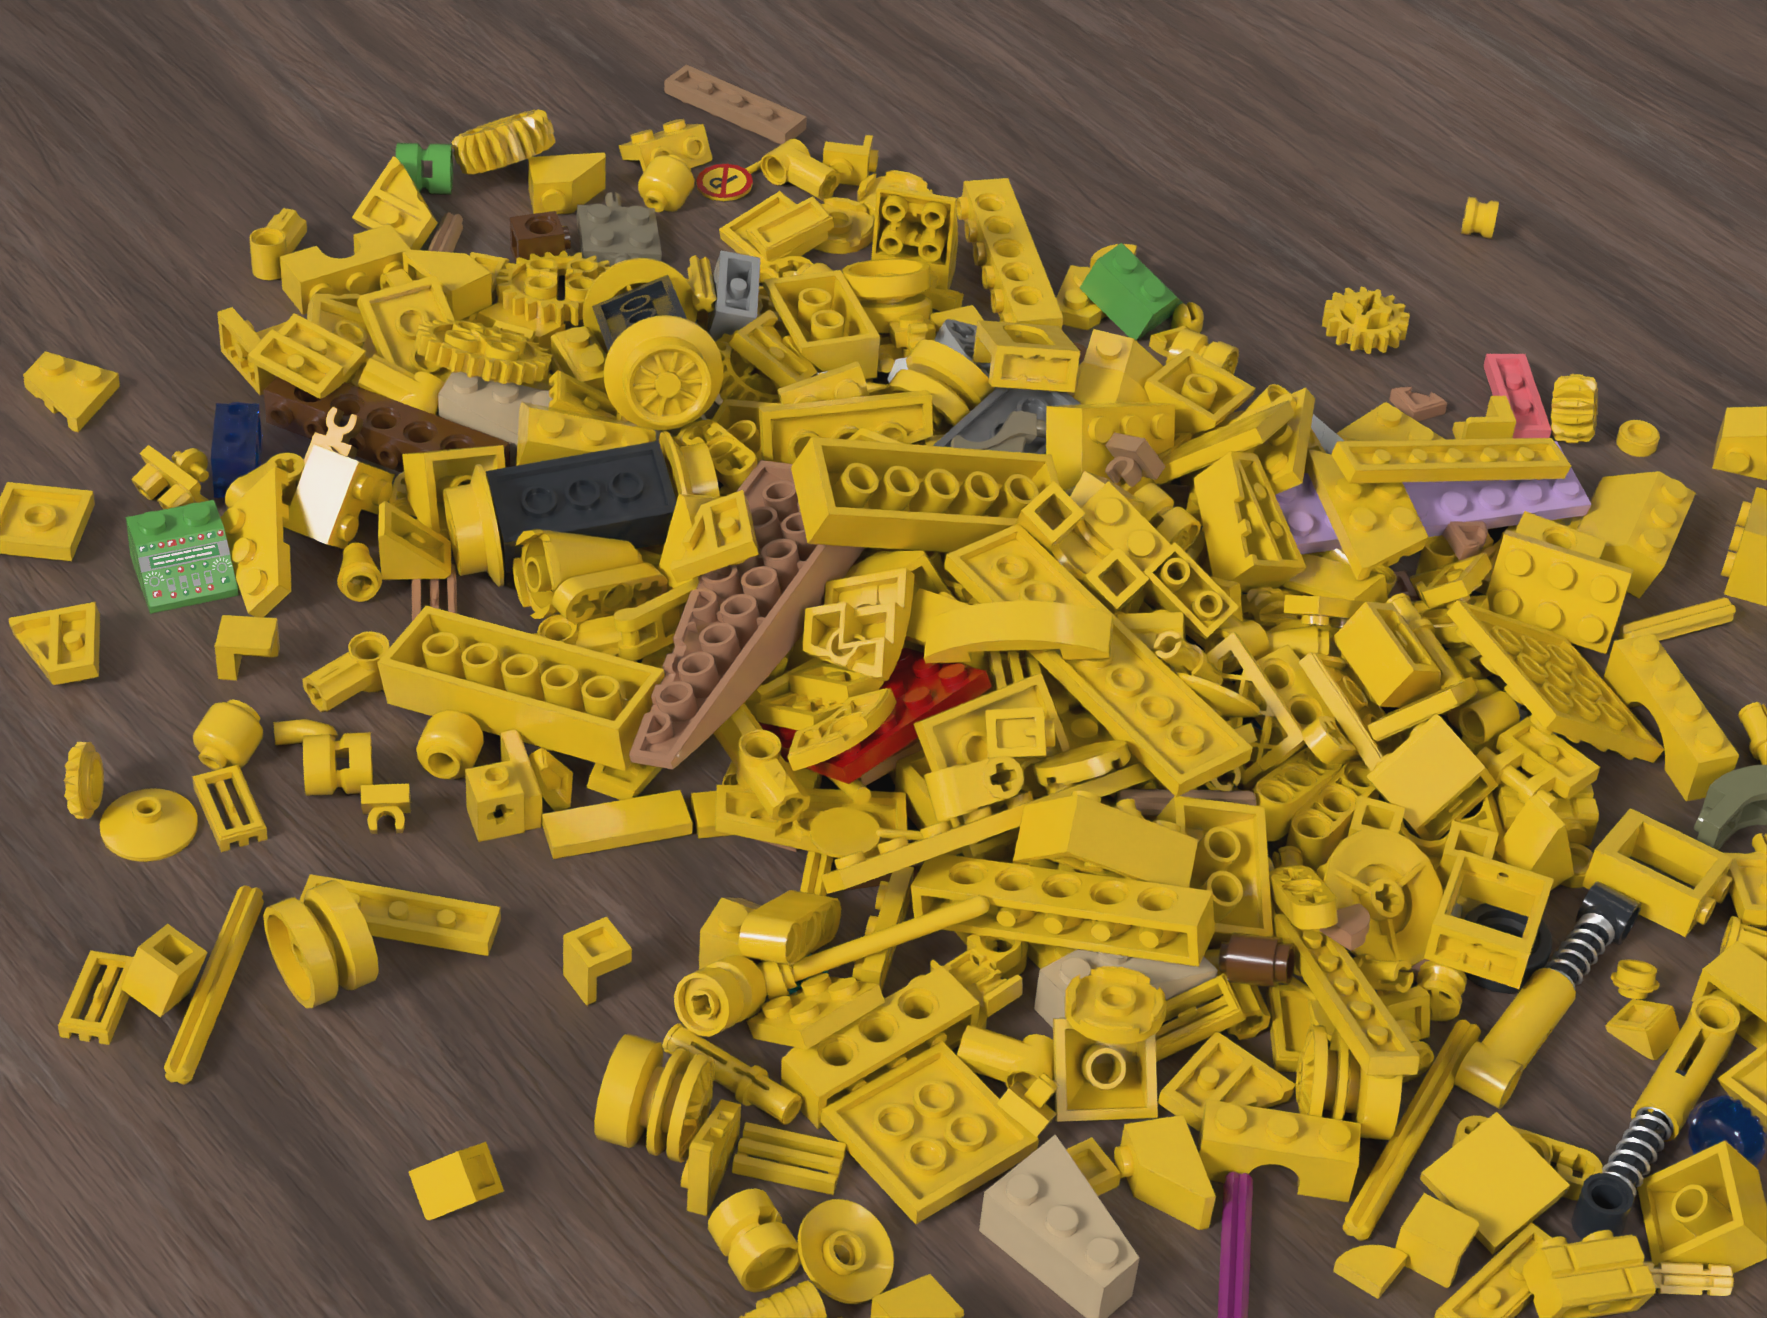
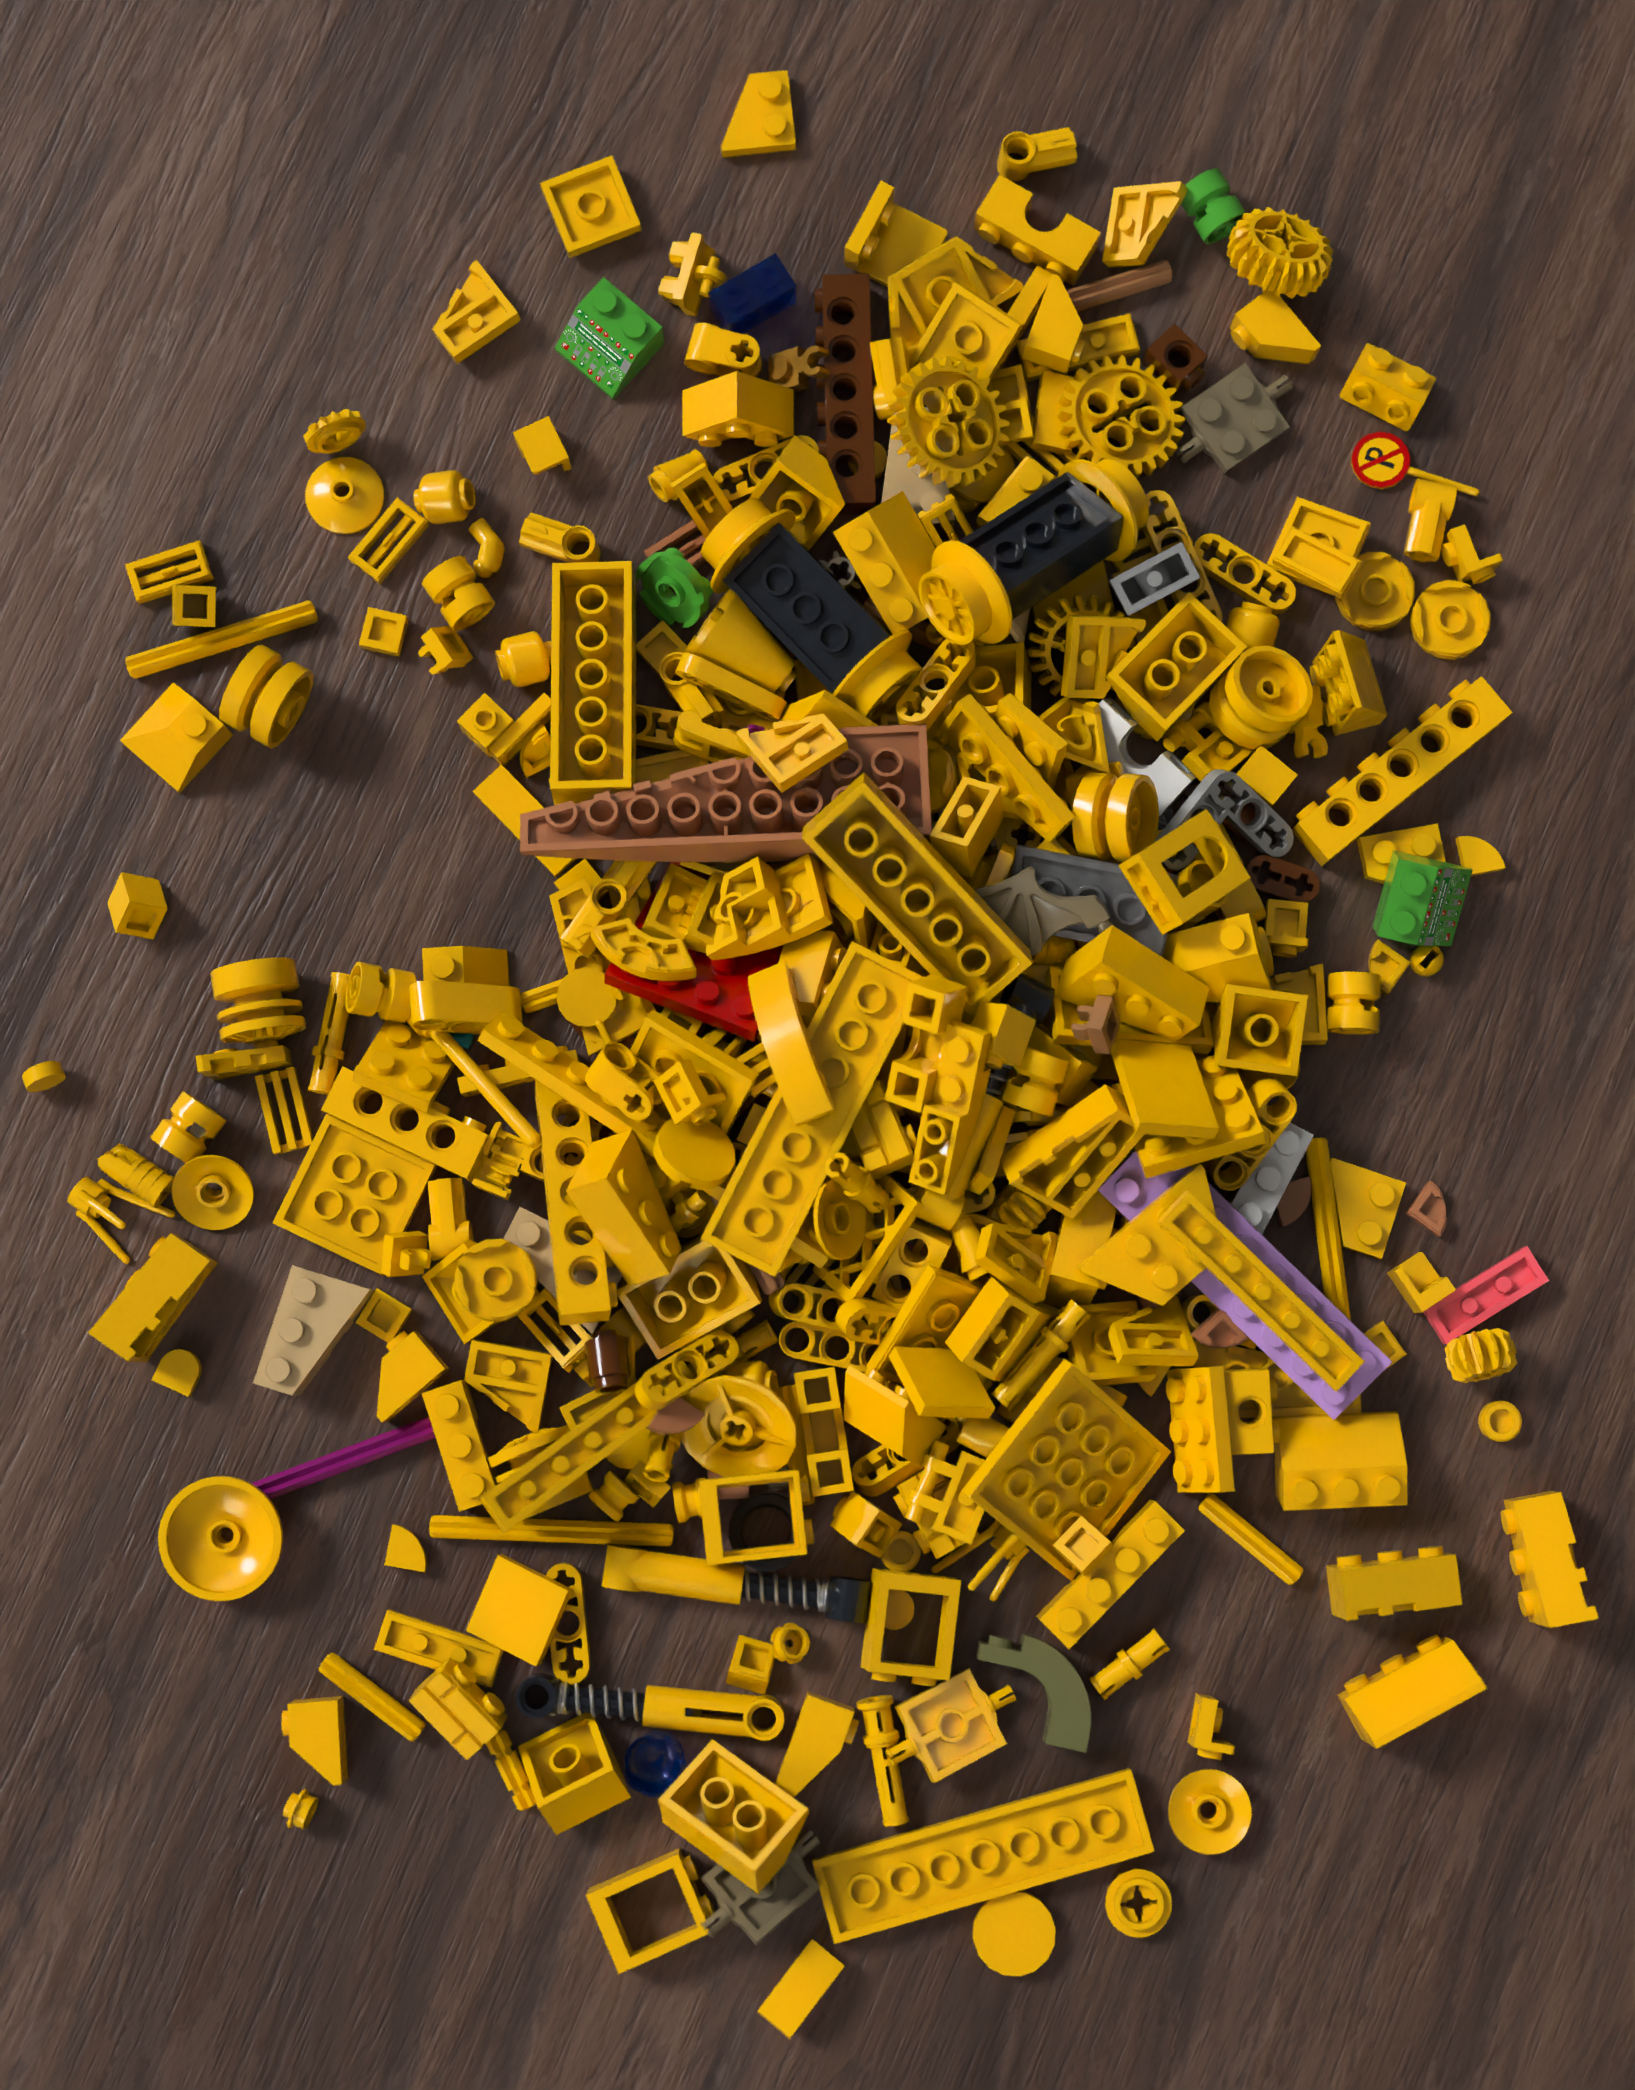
camera: 65 degrees right, 40 degrees up
yellow wing [220,466,291,617] -> none
yellow slope [248,313,366,399] -> none
yellow plate [299,874,501,956] -> none
yellow panel [563,917,632,1005] -> none
yellow head [638,155,695,212] -> none
medium nougat plate [664,64,807,144] -> none
yellow axle [687,255,717,313] -> none
yellow plate [889,314,936,352] -> none
yellow gear [1322,287,1410,354] -> none
yellow panel [1395,1193,1479,1288] -> none
none -> yellow slope [120,682,233,793]
none -> yellow tile [359,607,409,657]
none -> bright green plate [636,548,713,628]
none -> yellow plant [931,1520,1029,1602]
none -> yellow tile [1053,1516,1113,1577]

